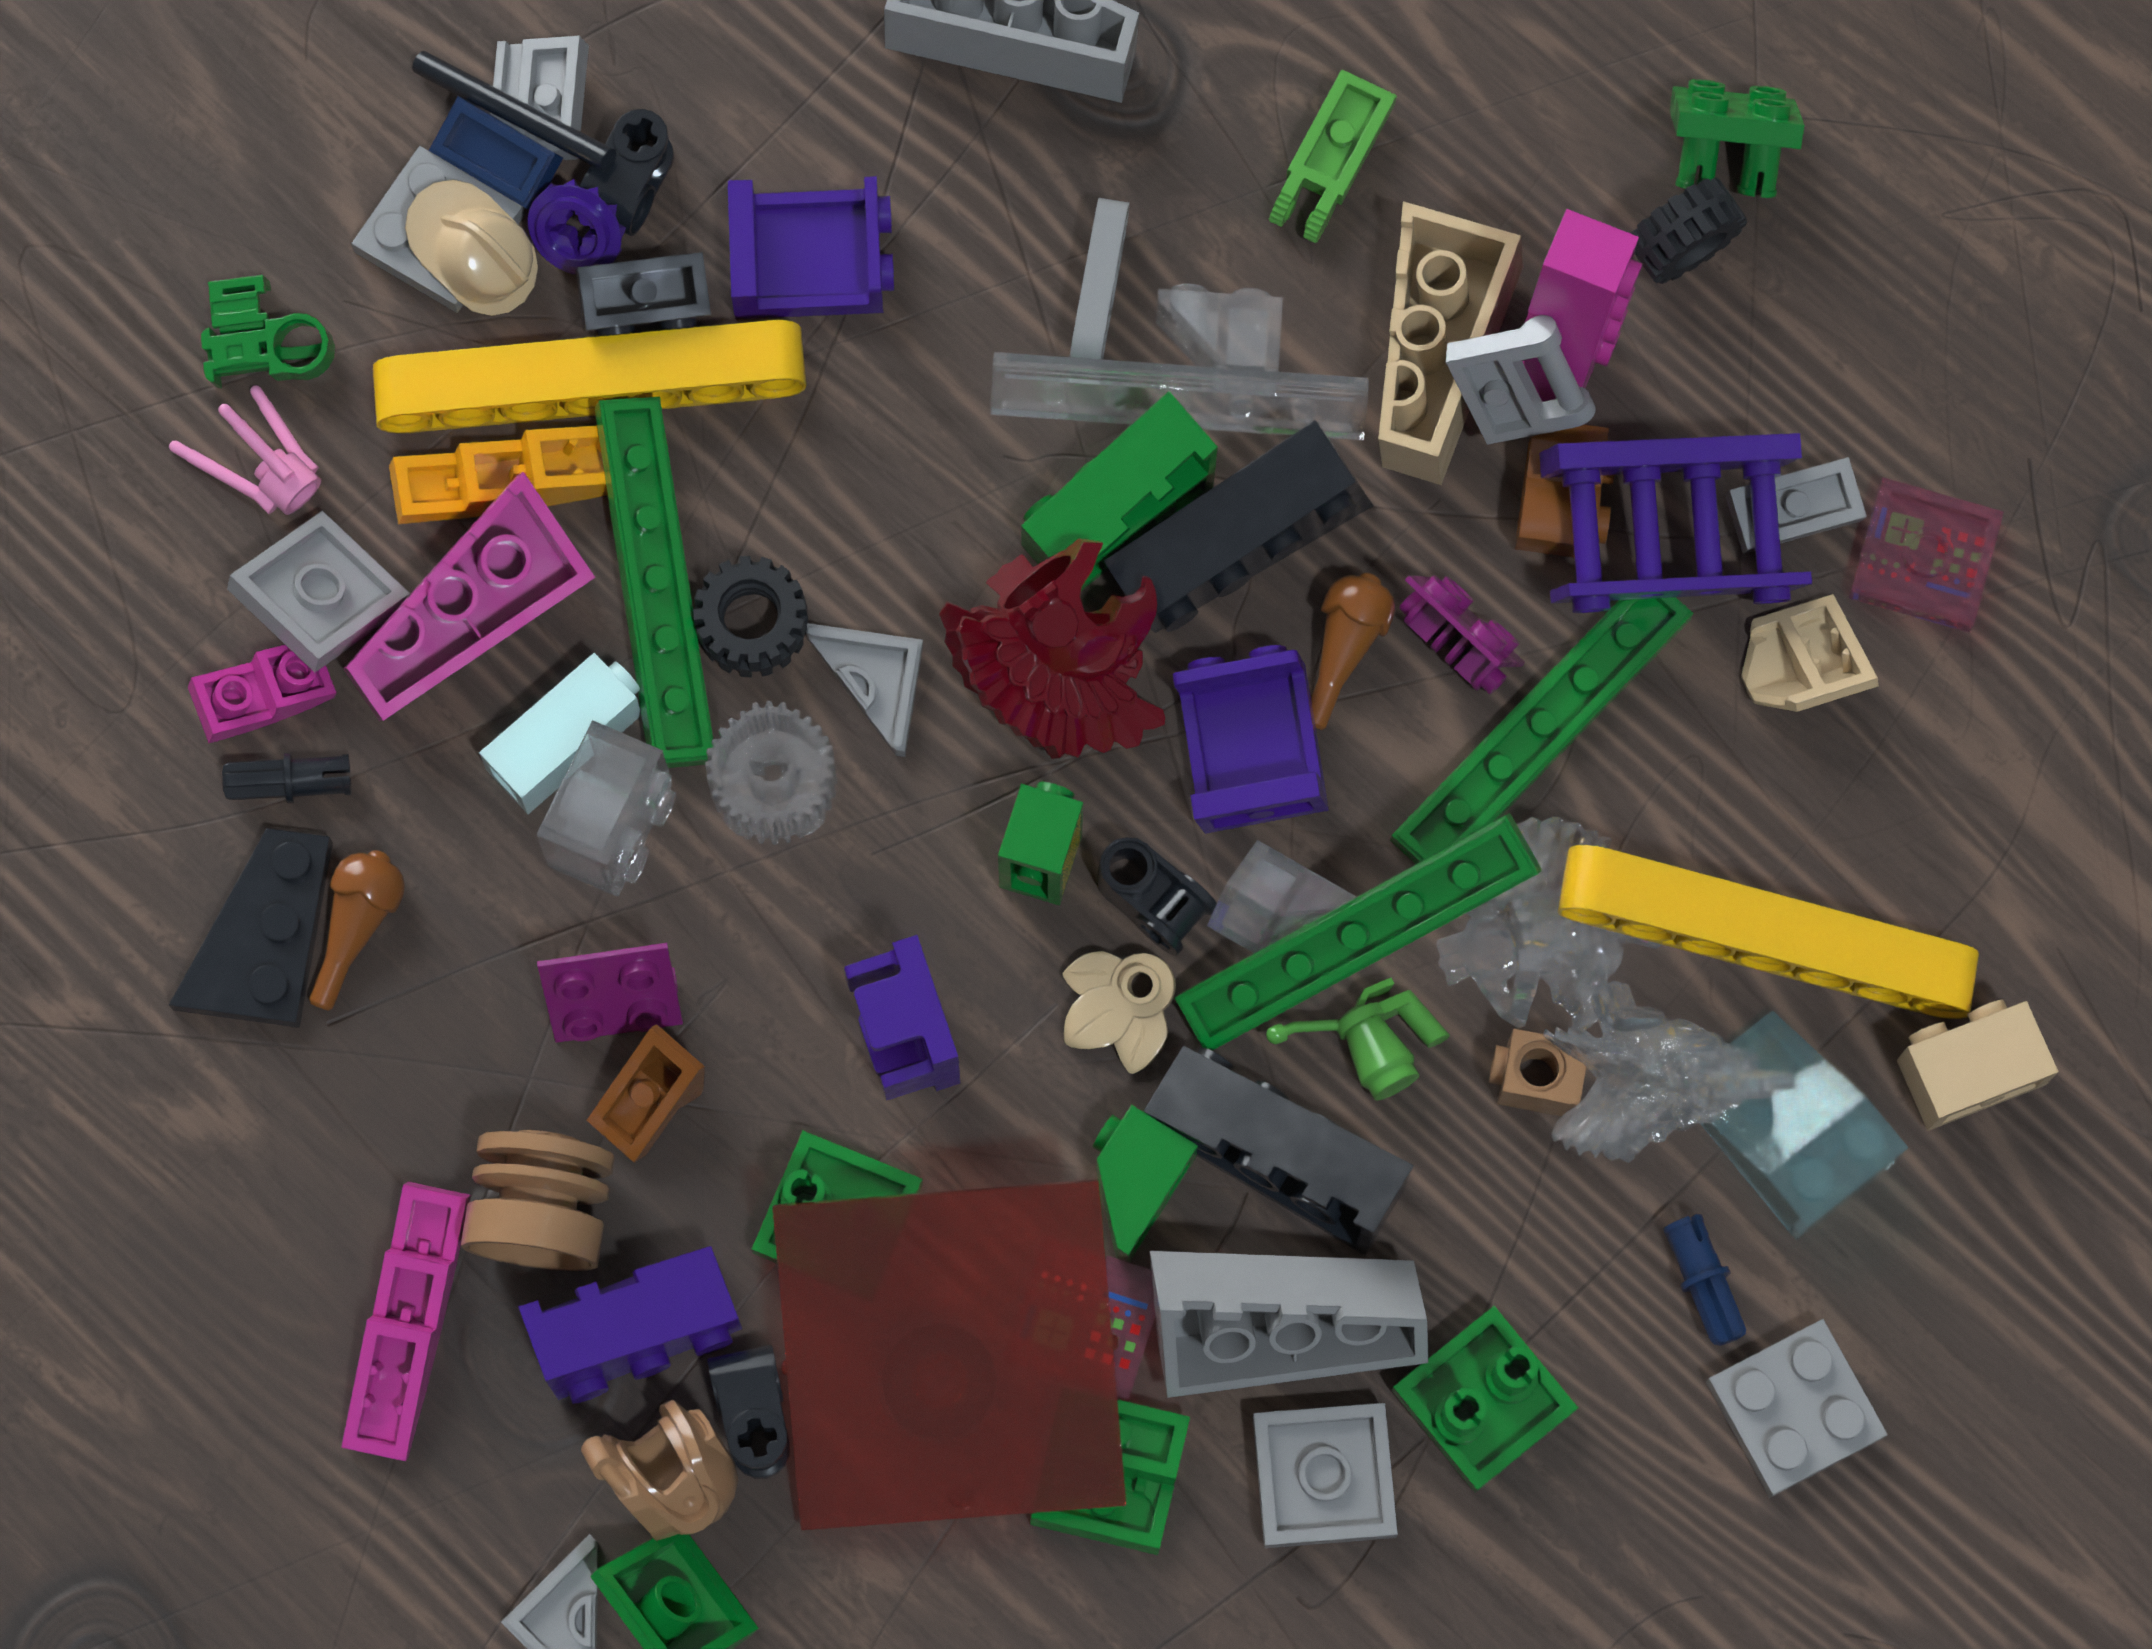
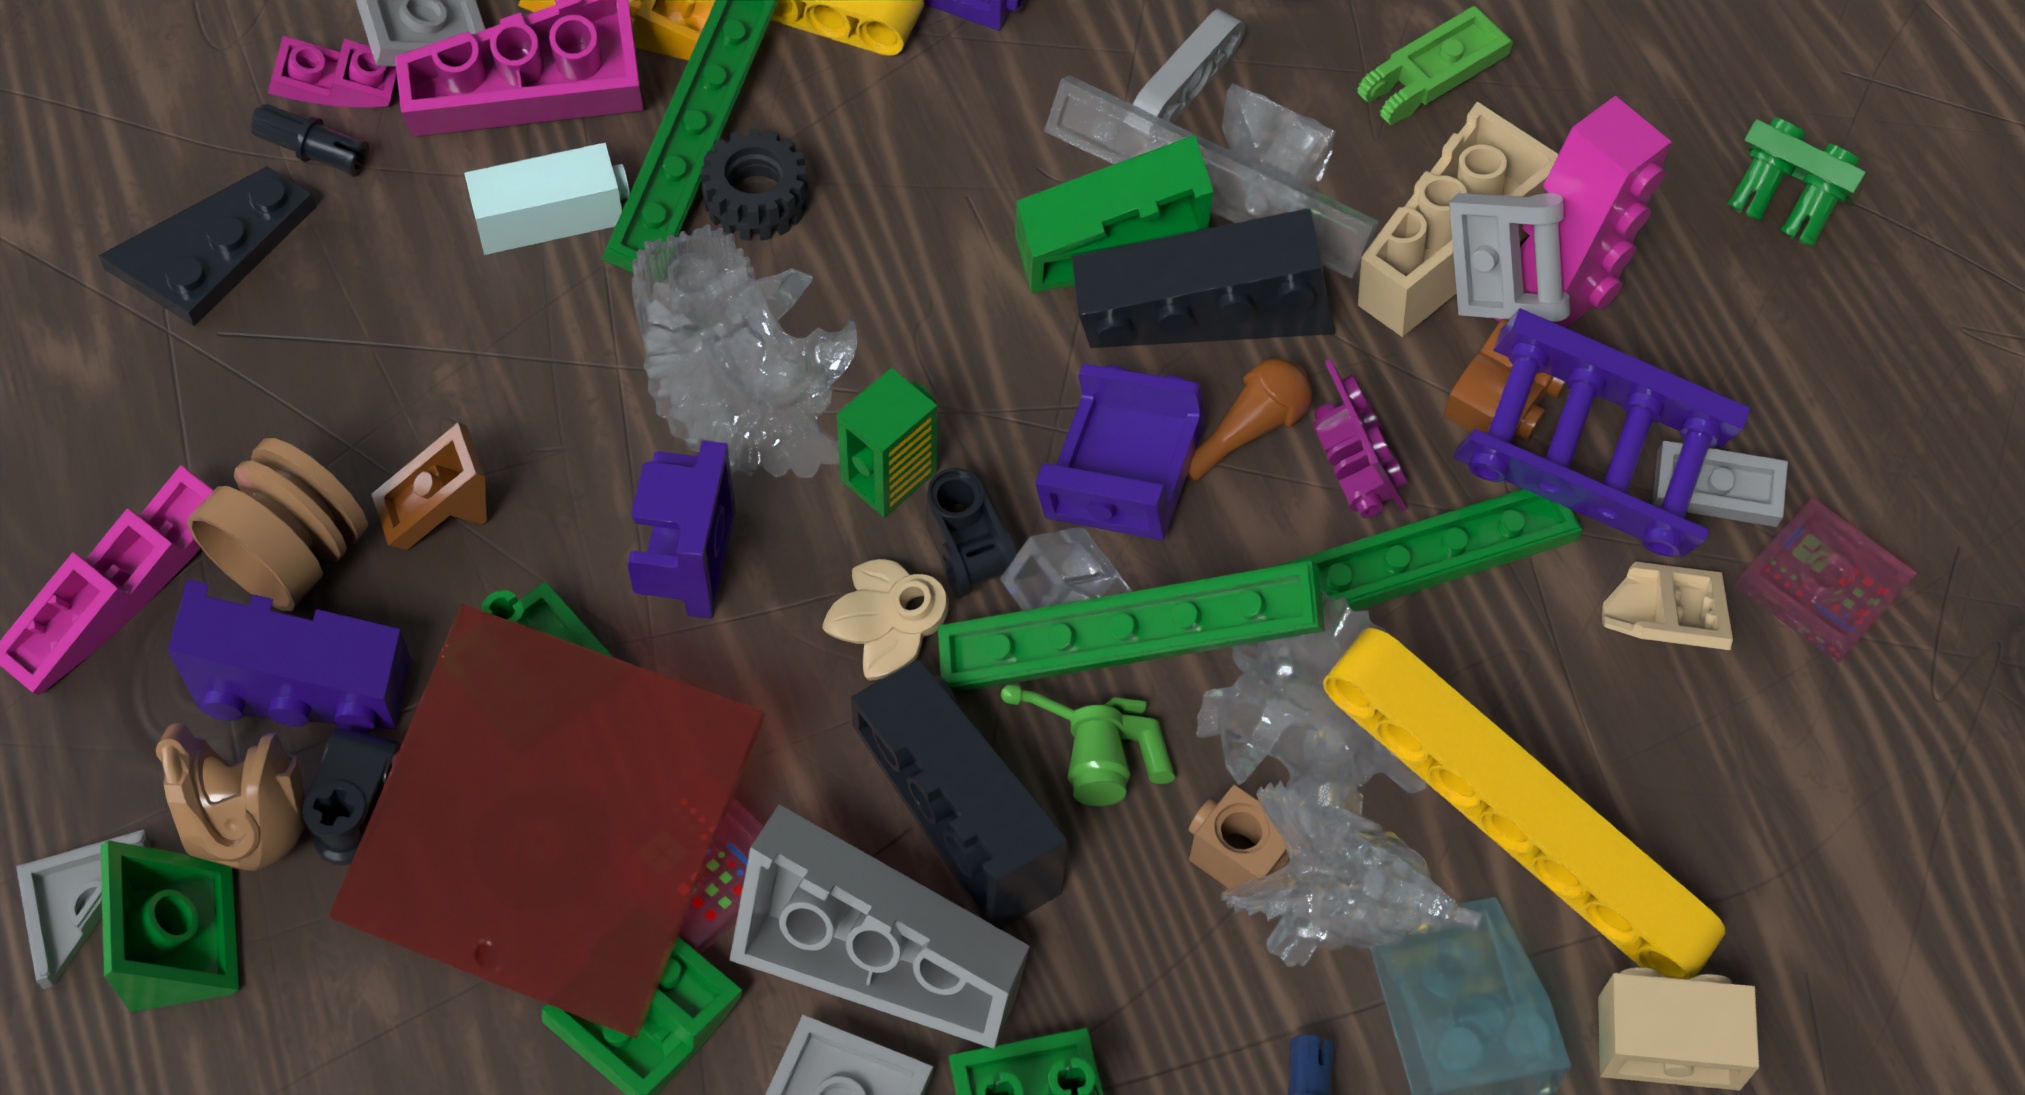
camera: 25 degrees right, 15 degrees down
dark orange piece [309,850,405,1011] -> none
clear brick [536,720,676,897] -> none
magenta hinge [537,943,683,1043] -> none
light grey tile [806,623,923,757] -> none
dark red piece [939,538,1165,759] -> none
green slope [1092,1104,1198,1266] -> none
black tyre [1630,177,1747,284] -> none
none -> clear piece [642,265,857,478]

